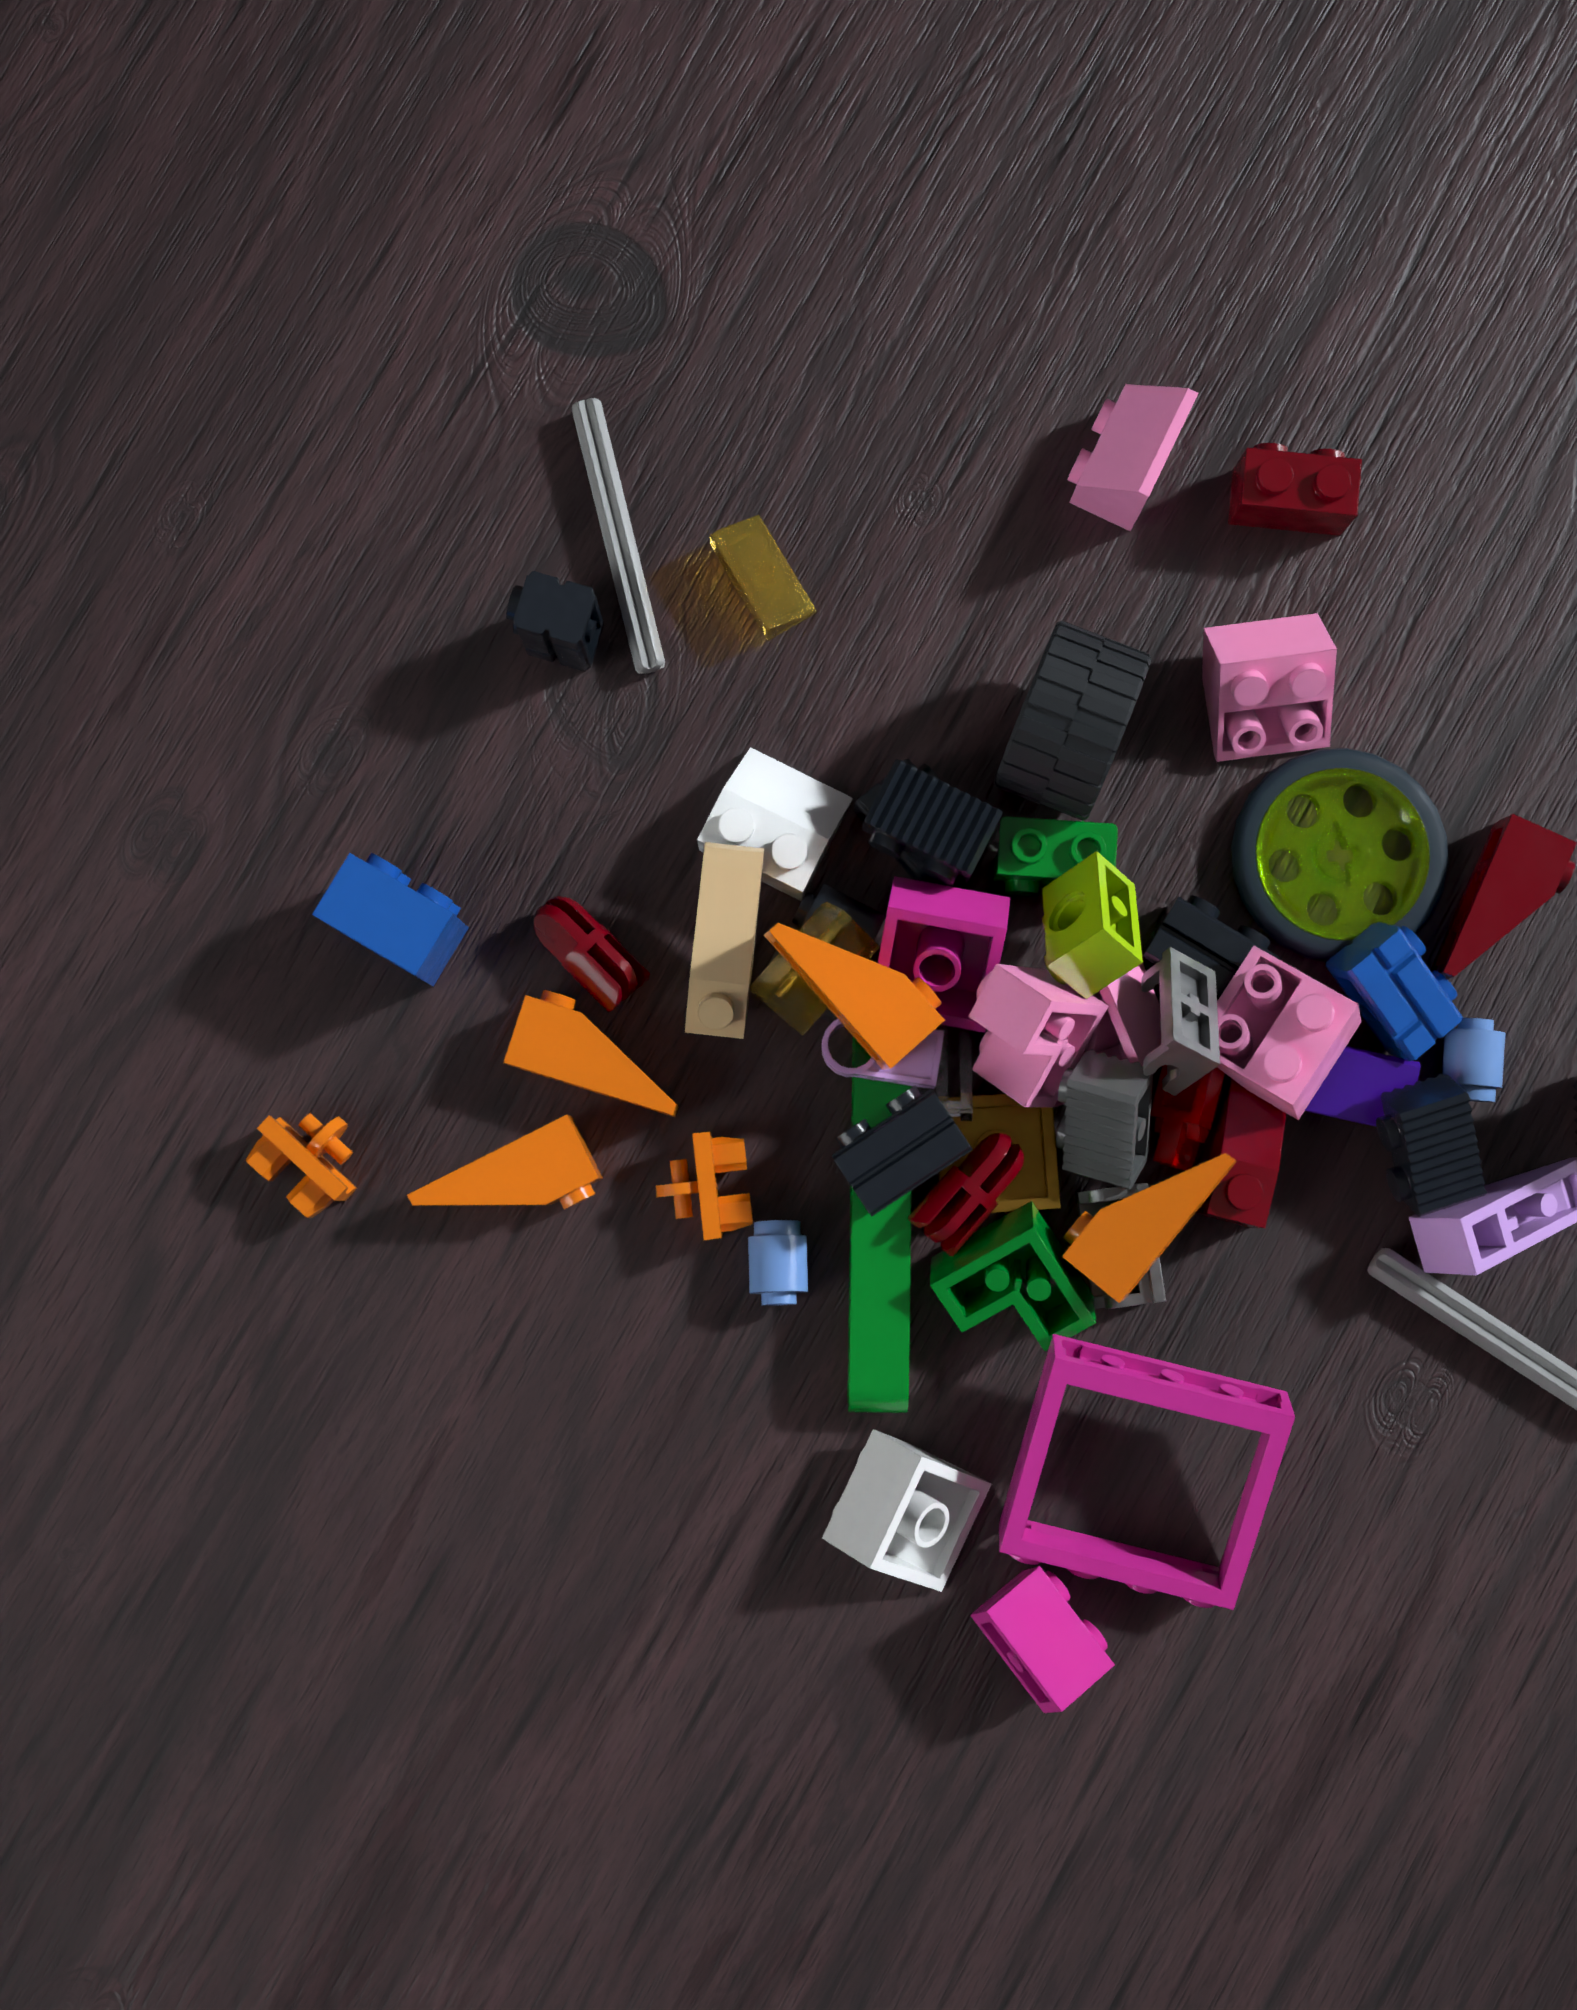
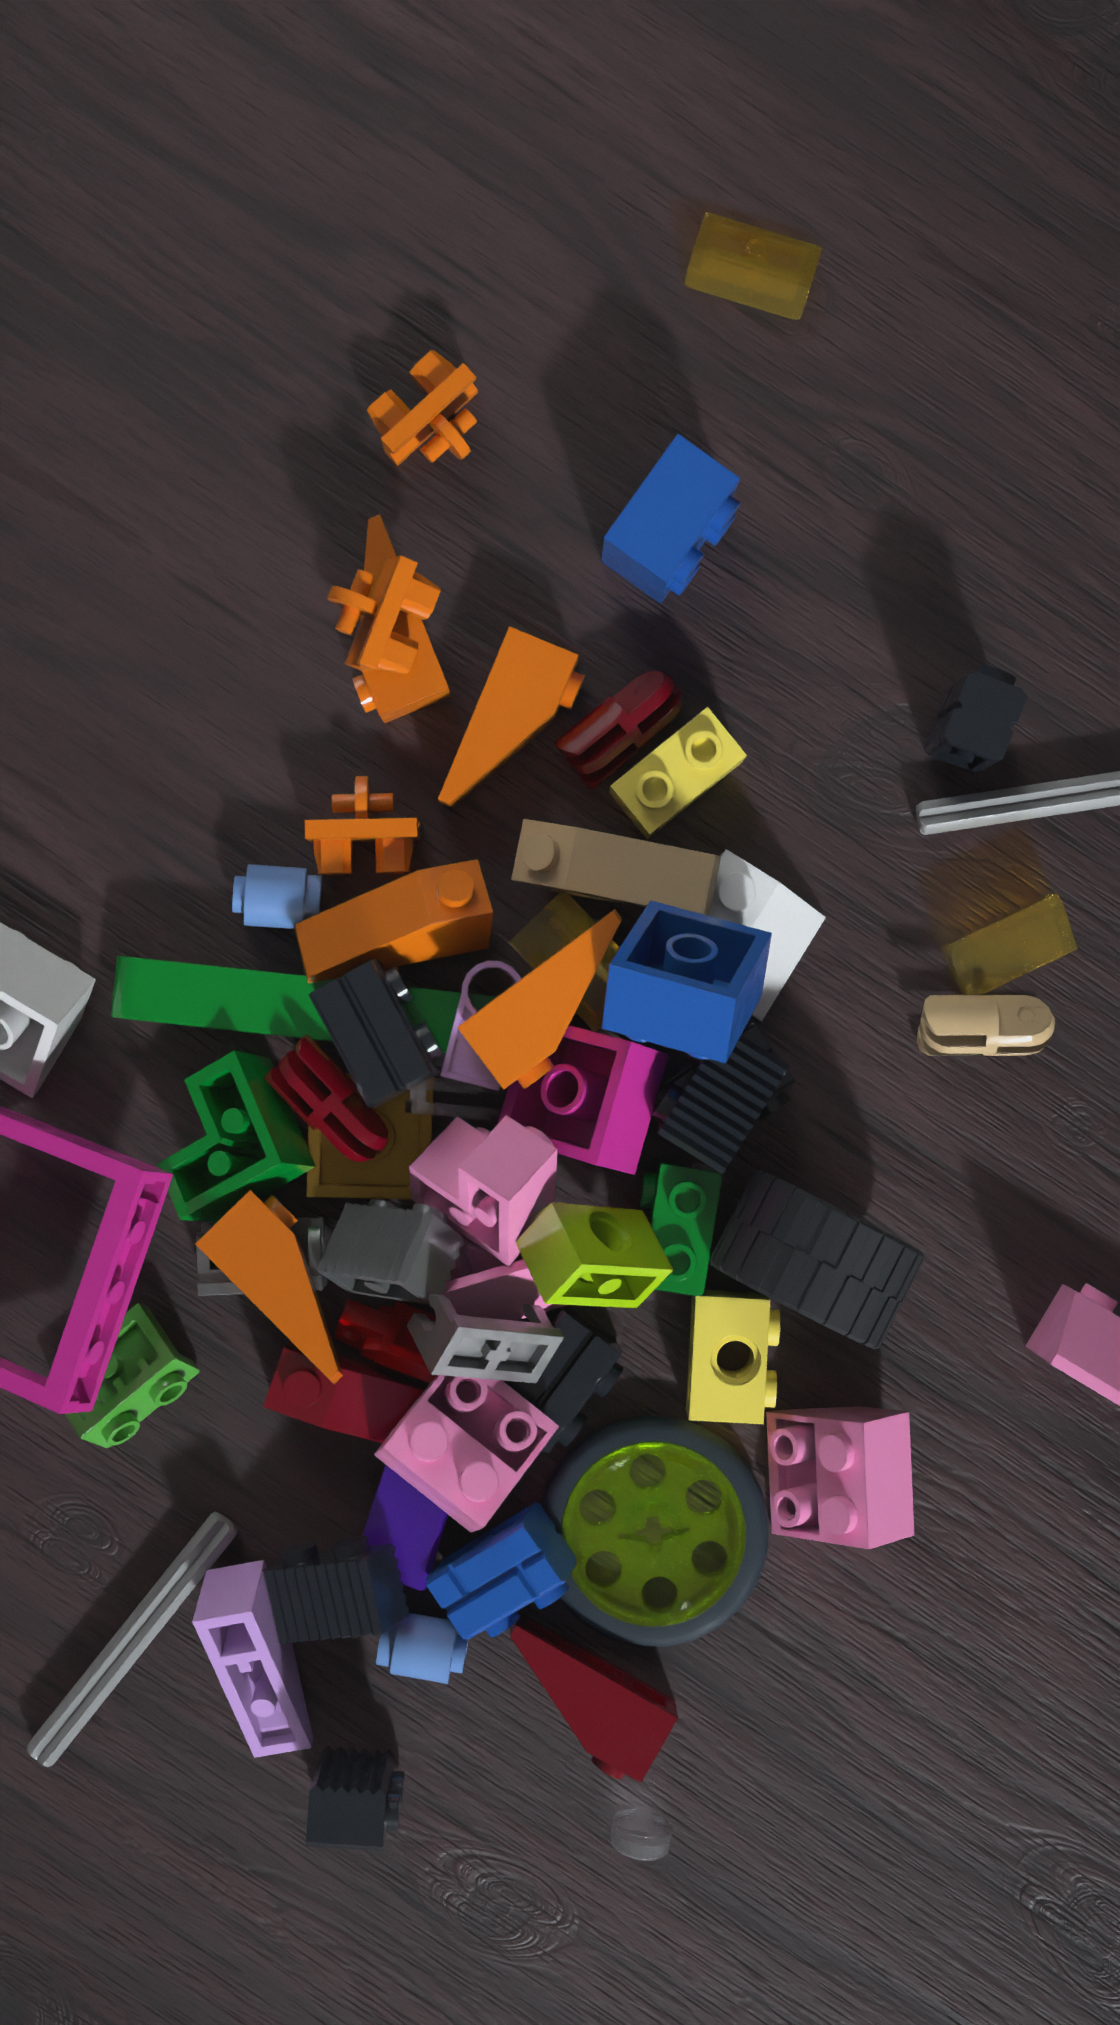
camera: 100 degrees right, 5 degrees up
dark red brick [1228,443,1362,536] -> none
none -> bright green bracket [65,1303,200,1448]
none -> orange slope [295,859,493,984]
none -> orange hips [327,555,441,674]
none -> blue brick [602,900,772,1063]
none -> light yellow brick [609,707,747,839]
none -> clear yellow slope [685,212,822,320]
none -> light yellow brick [686,1289,780,1424]
none -> tan arm [916,995,1055,1056]

